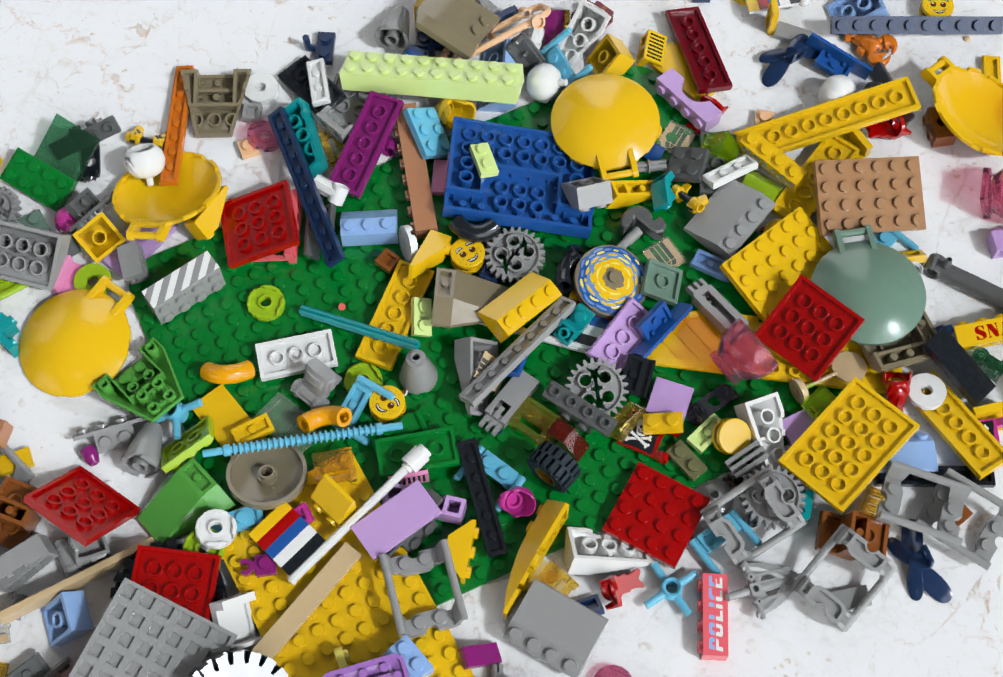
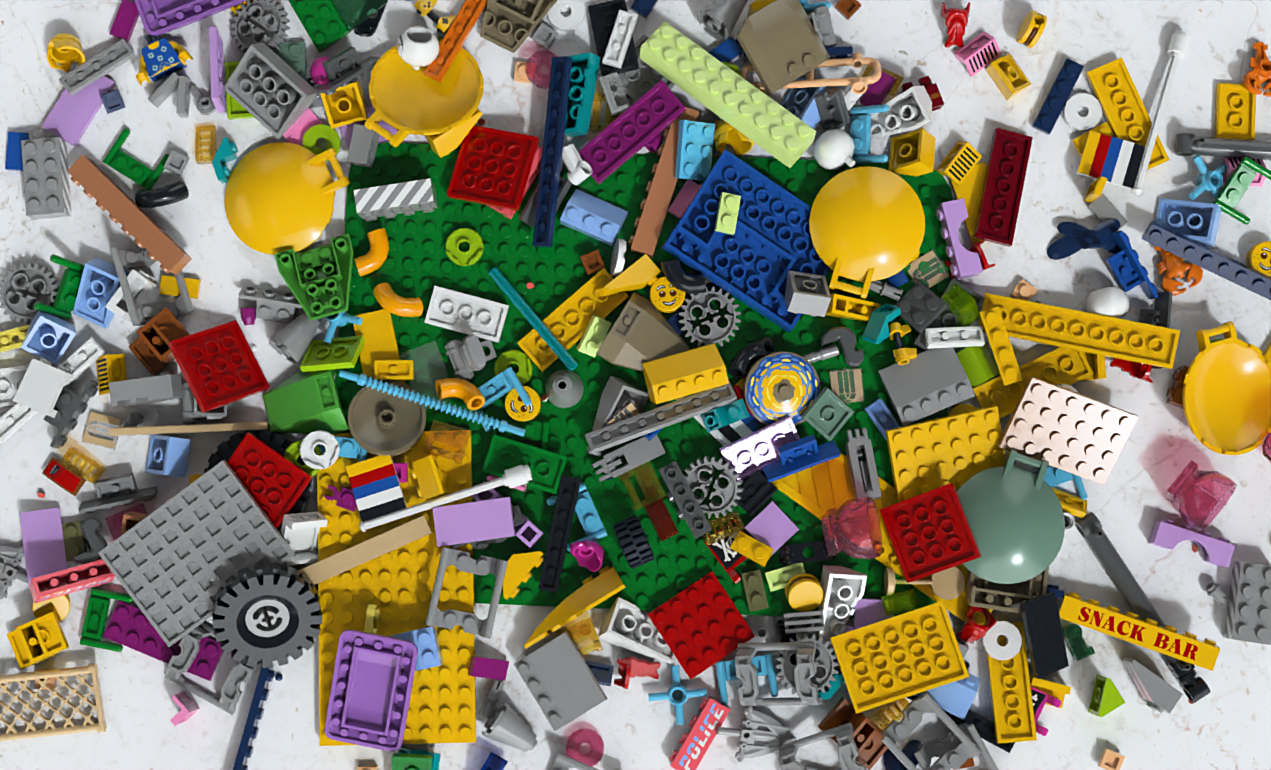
camera: 30 degrees right, 20 degrees up
none -> light orange cylinder [354,228,389,276]

